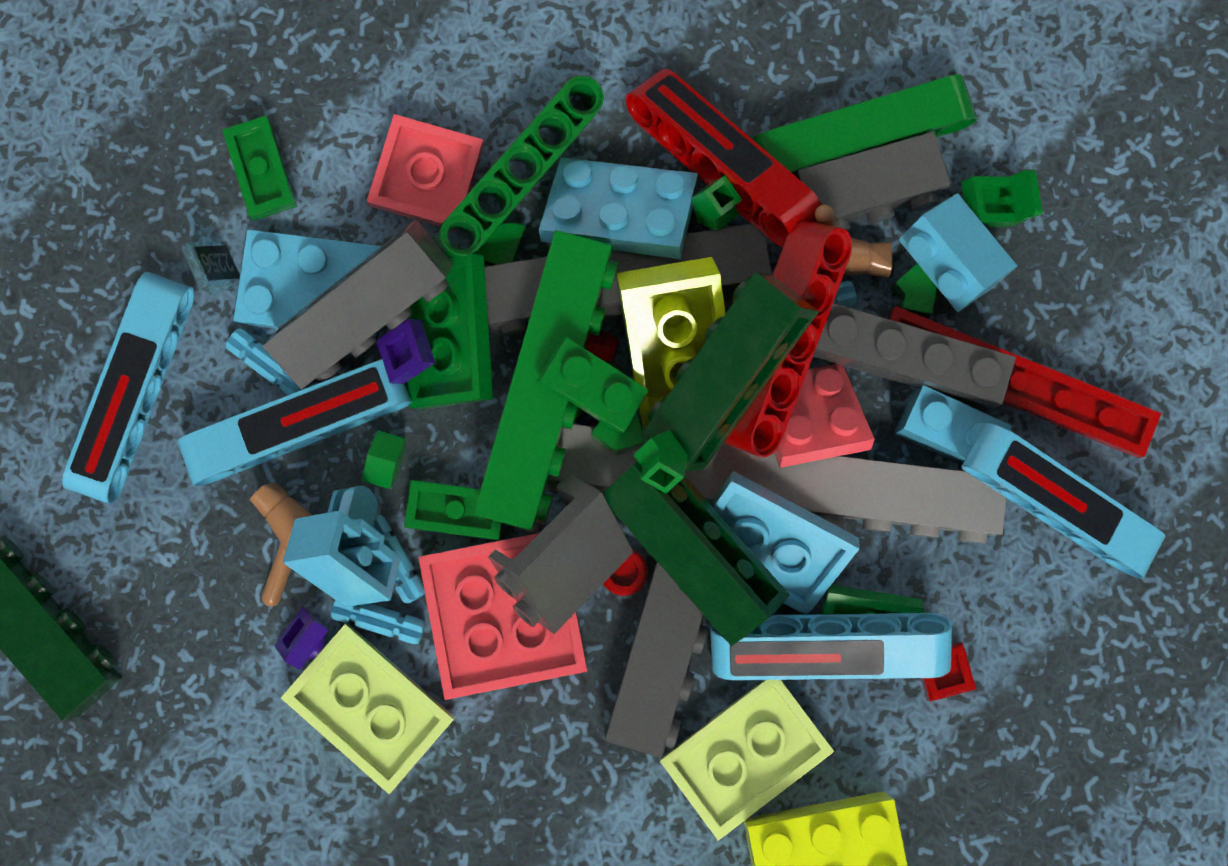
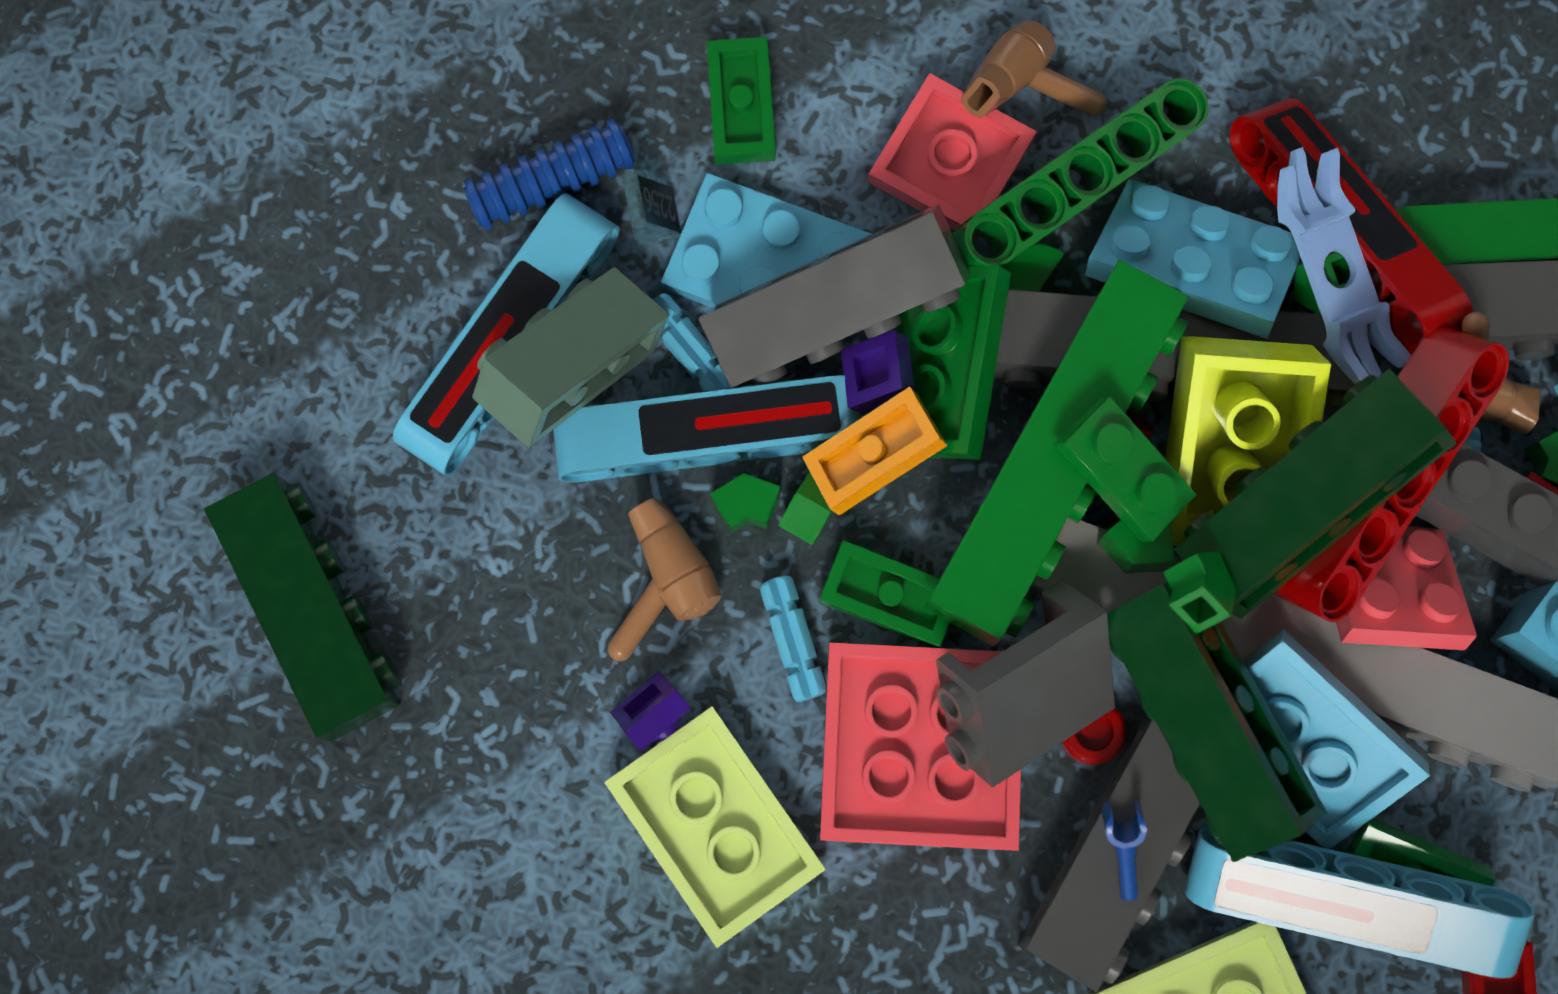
camera: 15 degrees right, 5 degrees down
medium azure brick [283,486,401,607] -> none
medium azure axle [331,600,425,644] -> none
none -> blue piece [463,118,636,231]
none -> sand green brick [472,267,670,448]
none -> green piece [710,473,781,533]
none -> light orange plate [802,387,948,515]
none -> medium nougat piece [961,20,1107,118]
none -> blue hand [1102,799,1147,901]
none -> light blue piece [1277,147,1411,384]

